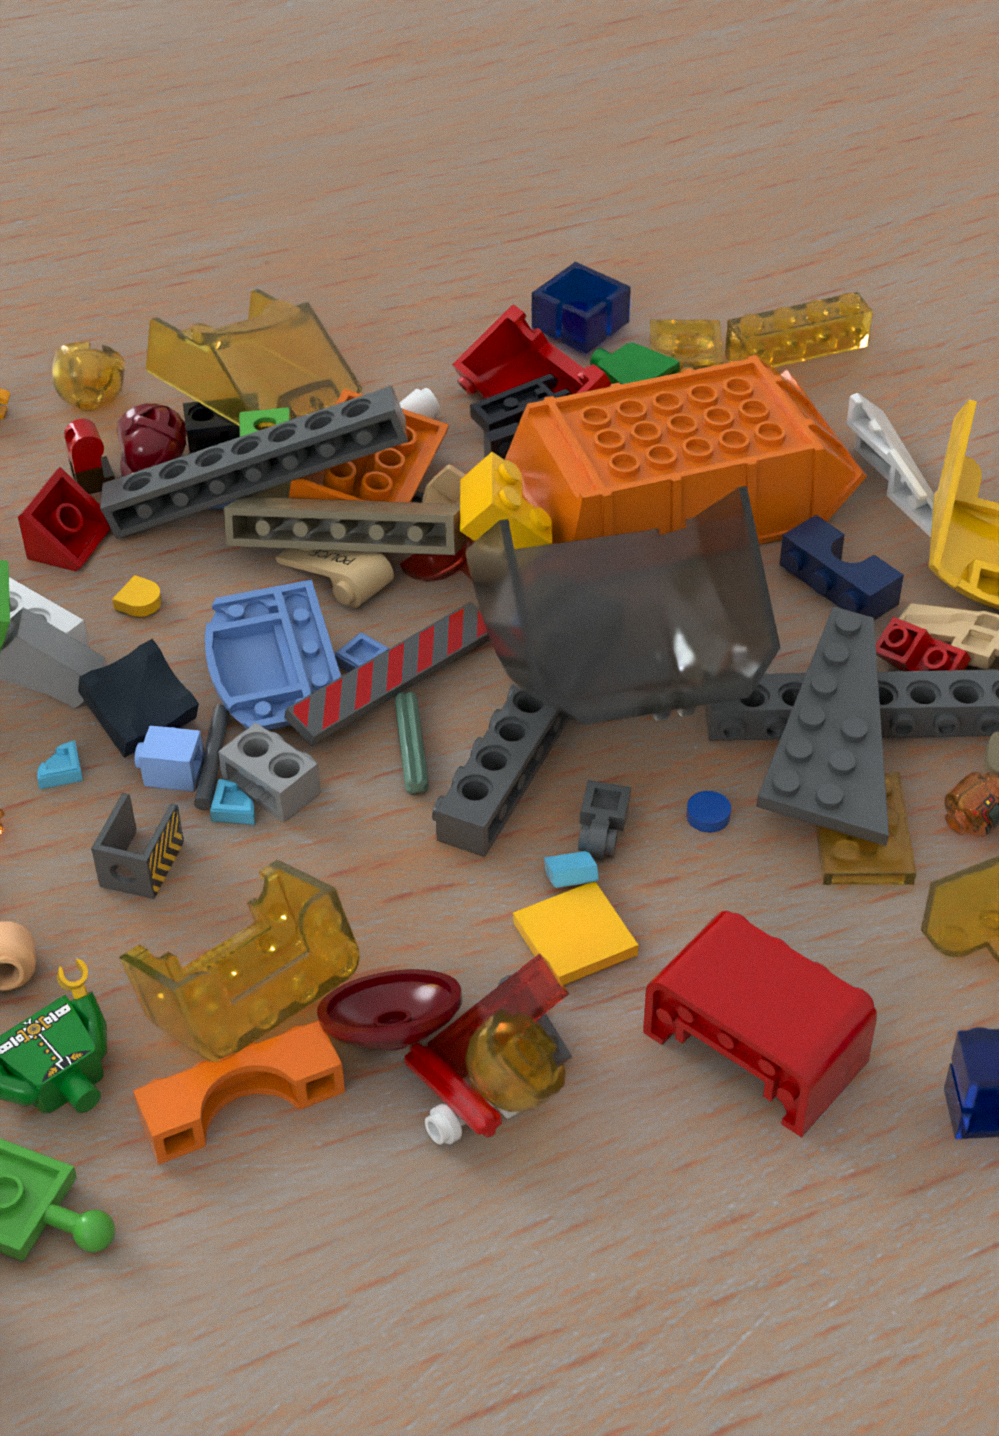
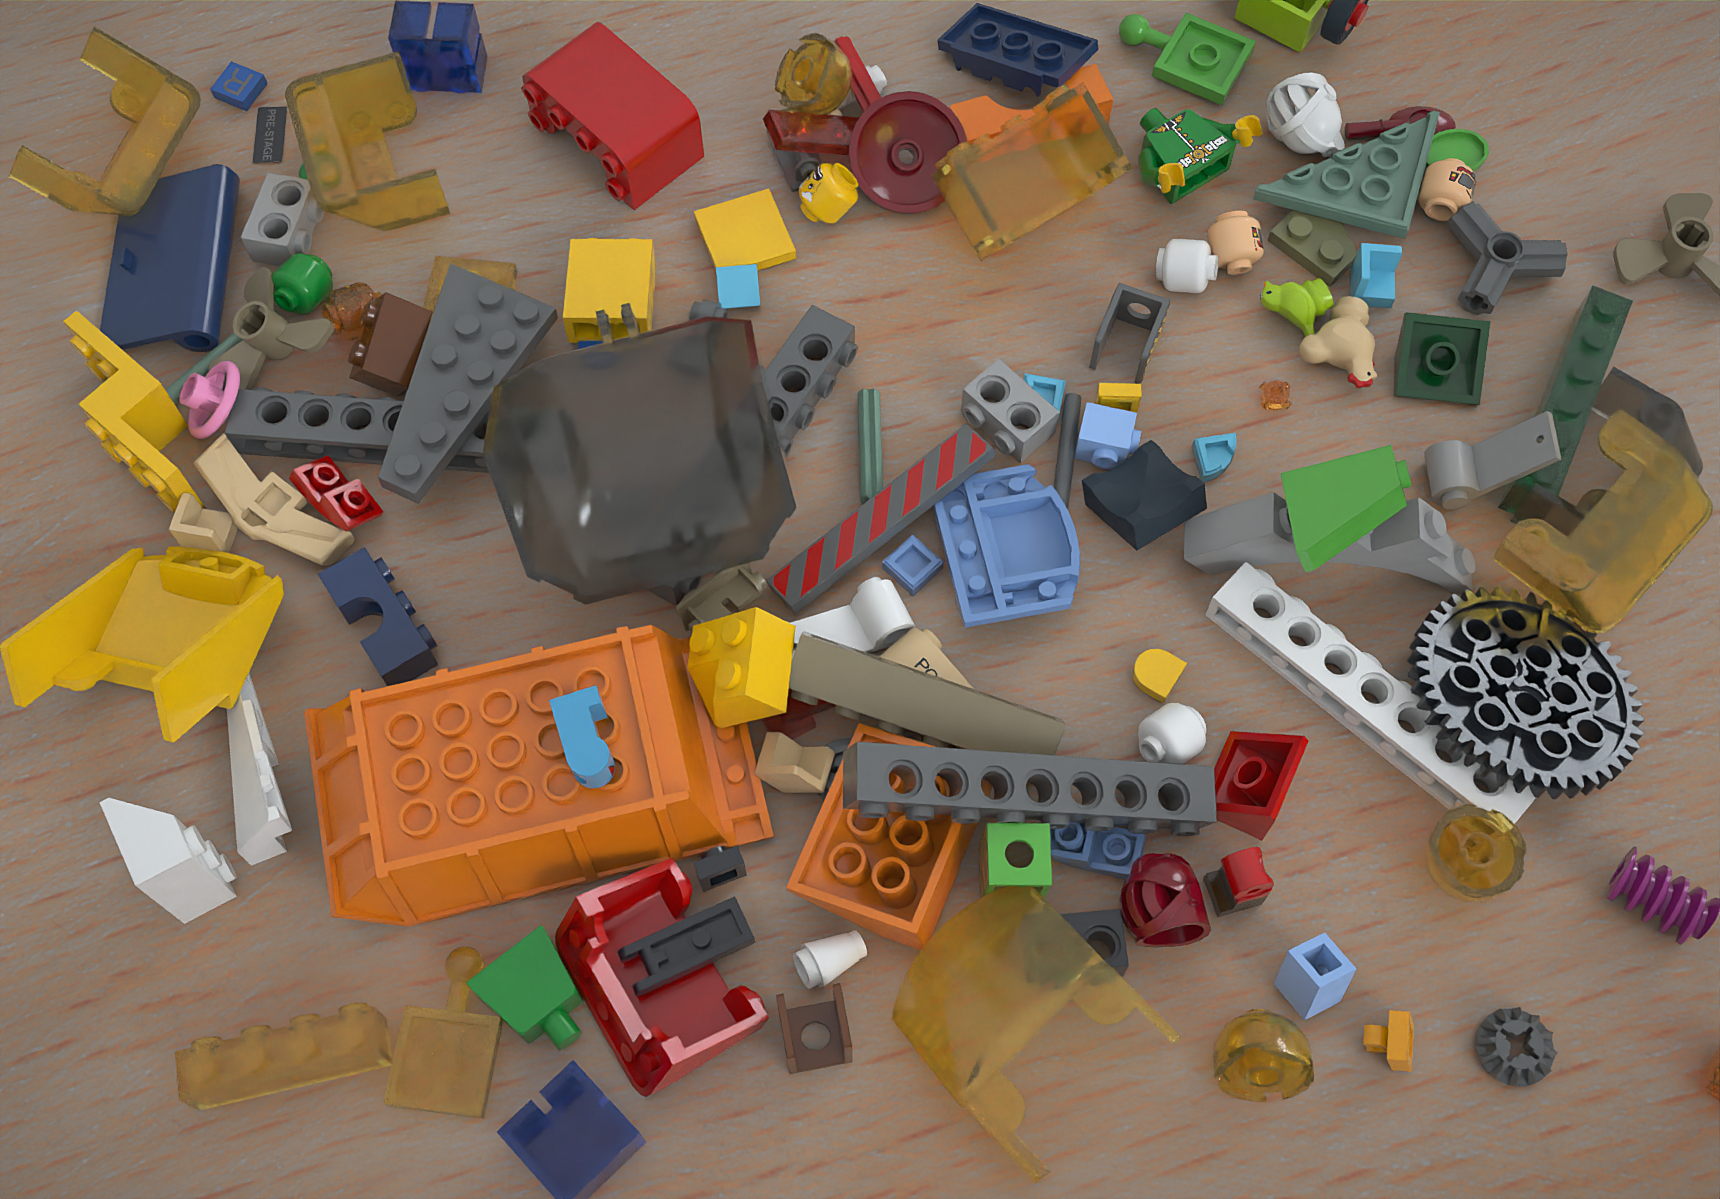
camera: 175 degrees left, 20 degrees up
none -> white slope [99,798,237,924]
none -> reddish brown brick [348,292,433,396]
none -> dark azure leg [549,685,615,789]
none -> yellow brick [563,238,656,343]
none -> reddish brown piece [776,983,853,1074]
none -> white door [790,577,916,659]
none -> yellow head [799,163,858,224]
none -> dark blue piece [937,3,1099,97]
none -> yellow tile [1094,383,1142,413]
none -> white head [1138,703,1207,764]
none -> white head [1156,239,1218,293]
none -> light blue brick [1274,933,1357,1020]

